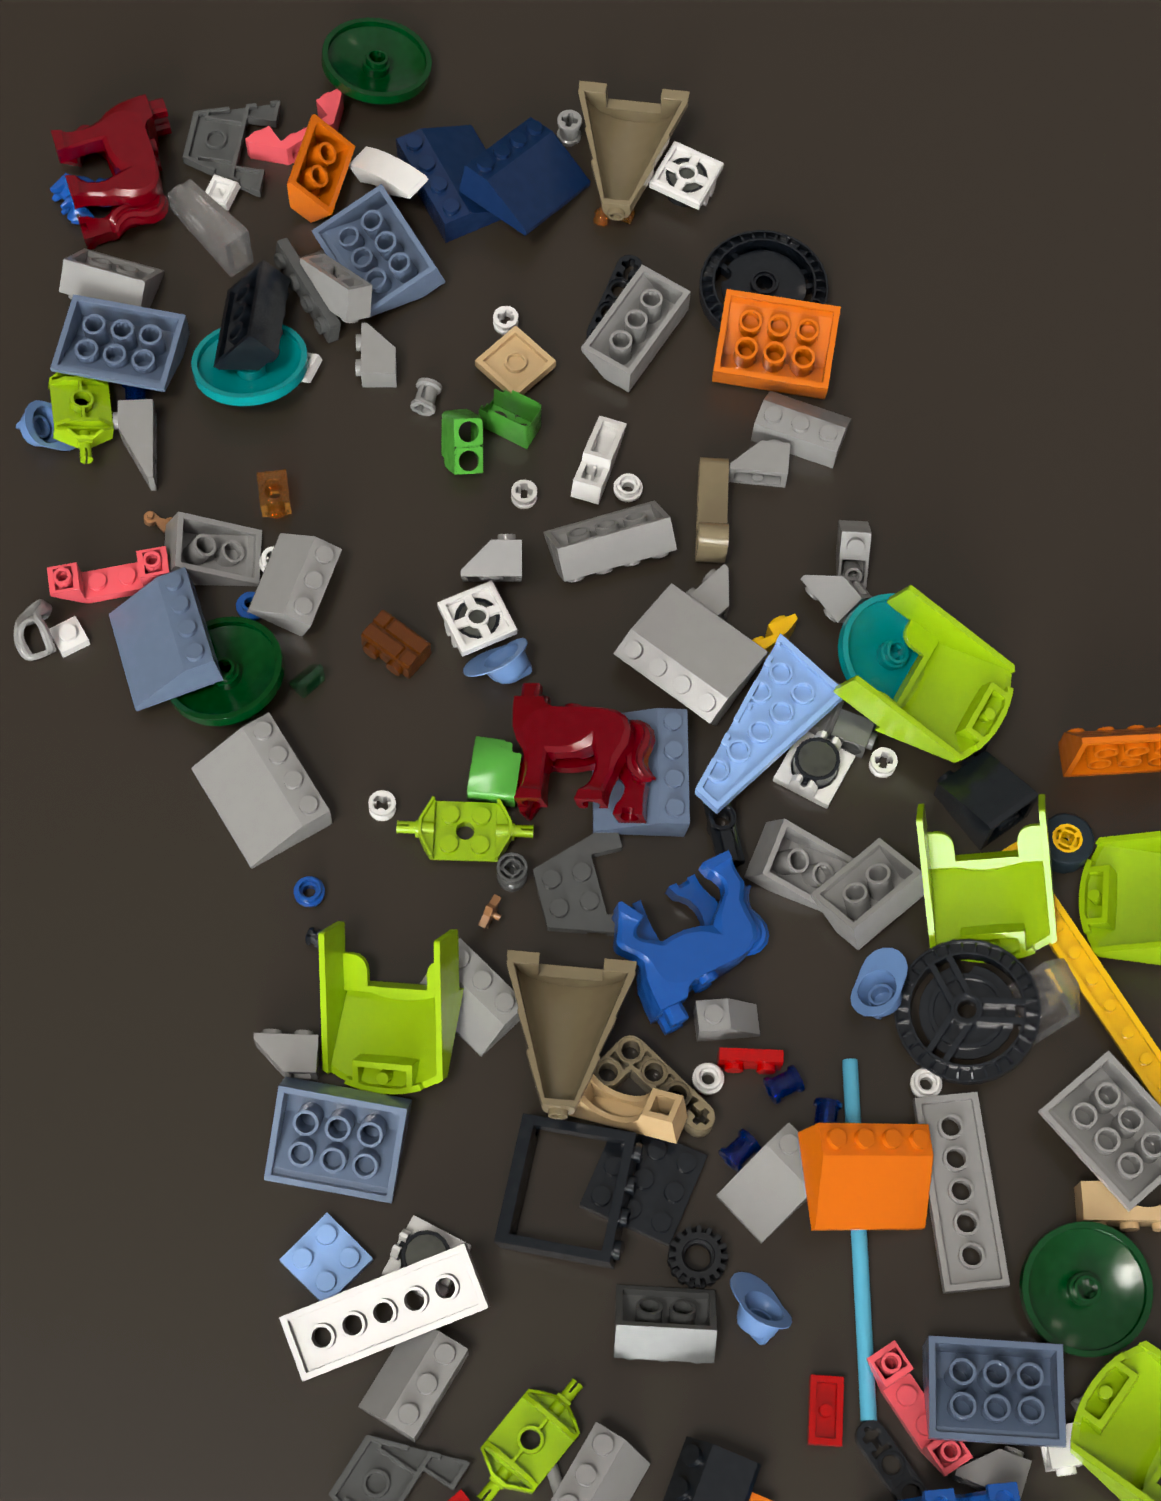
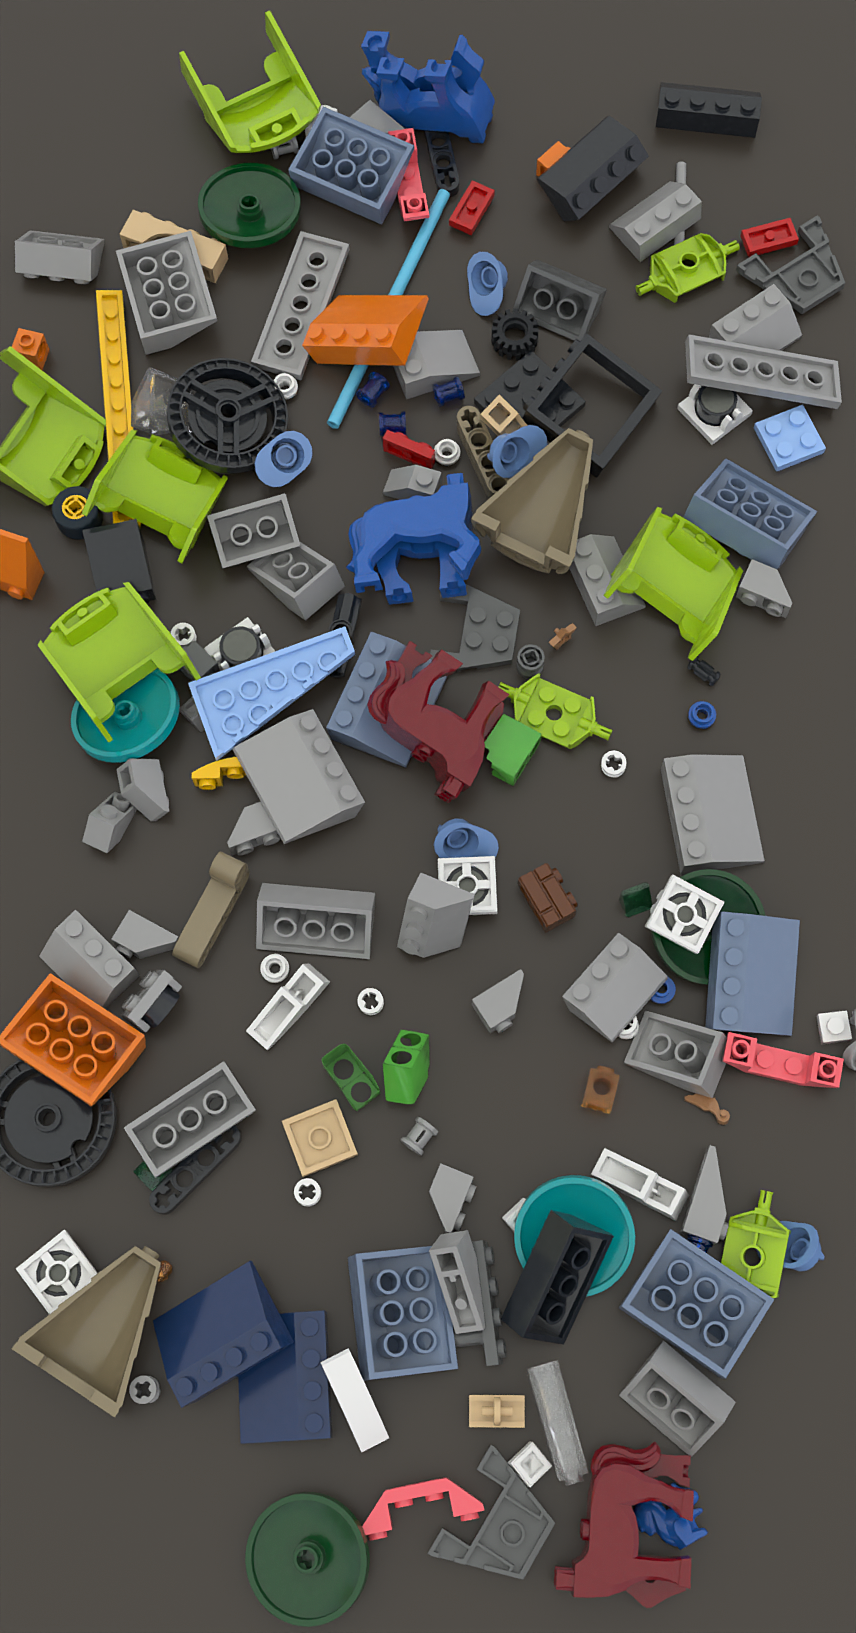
camera: 150 degrees left, 5 degrees up
orange slope [287,114,356,223] -> none
none -> light grey piece [121,970,182,1033]
none -> tan hips [469,1395,525,1428]
none -> light grey slope [472,969,524,1034]
none -> medium blue piece [487,425,547,478]
none -> white slope [591,1148,689,1221]
none -> white piece [645,875,724,954]

